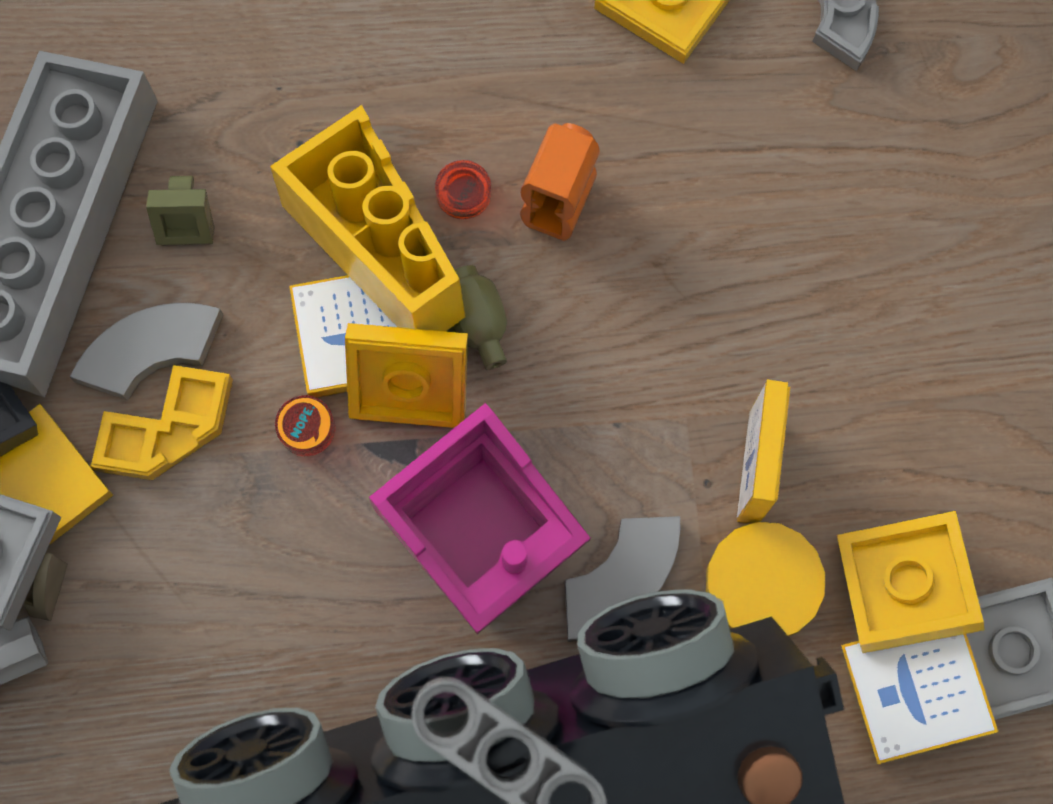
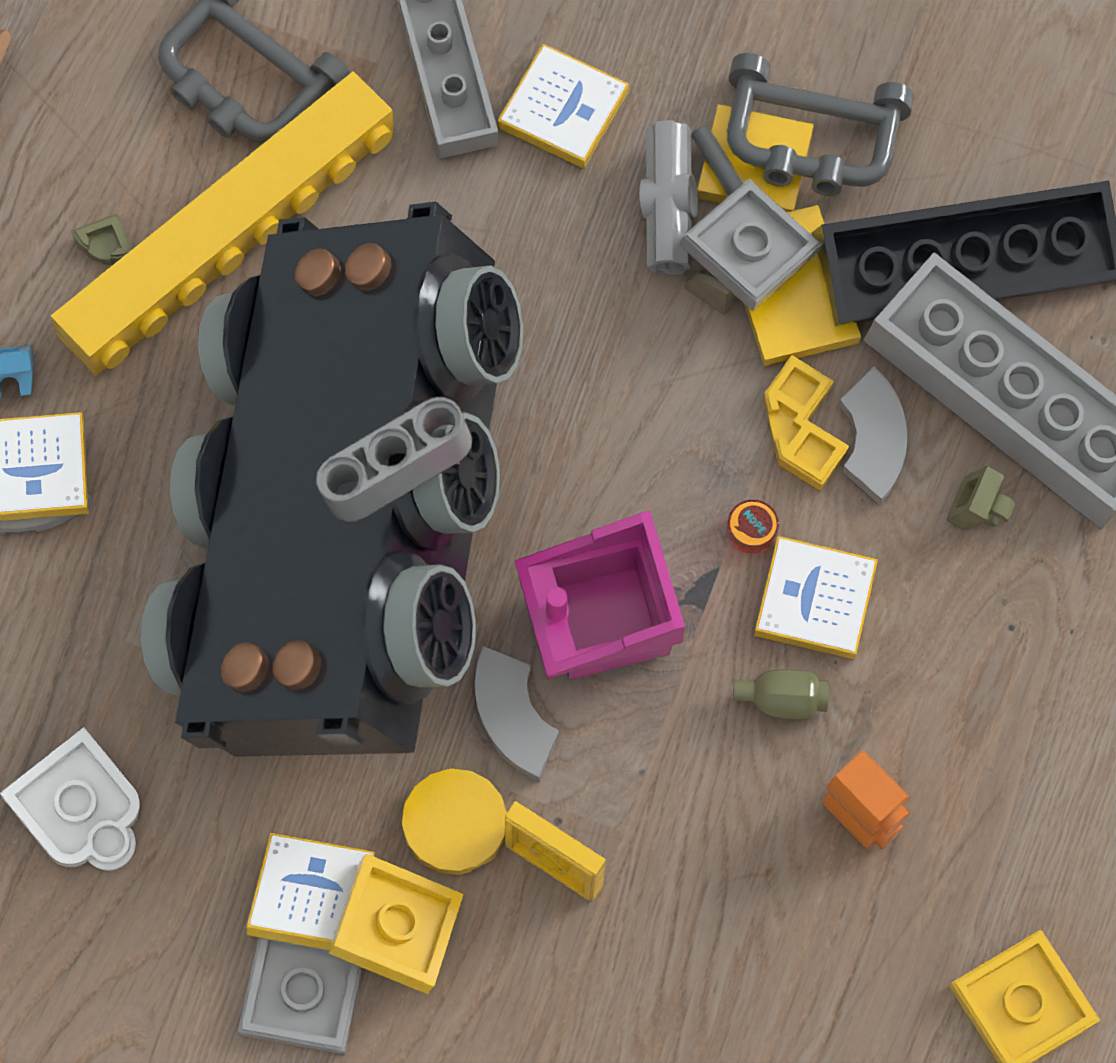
camera: 115 degrees right, 5 degrees down
yellow wedge [270,105,465,331] -> none
yellow tile [345,323,468,428] -> none
clear red tile [435,160,491,219] -> none

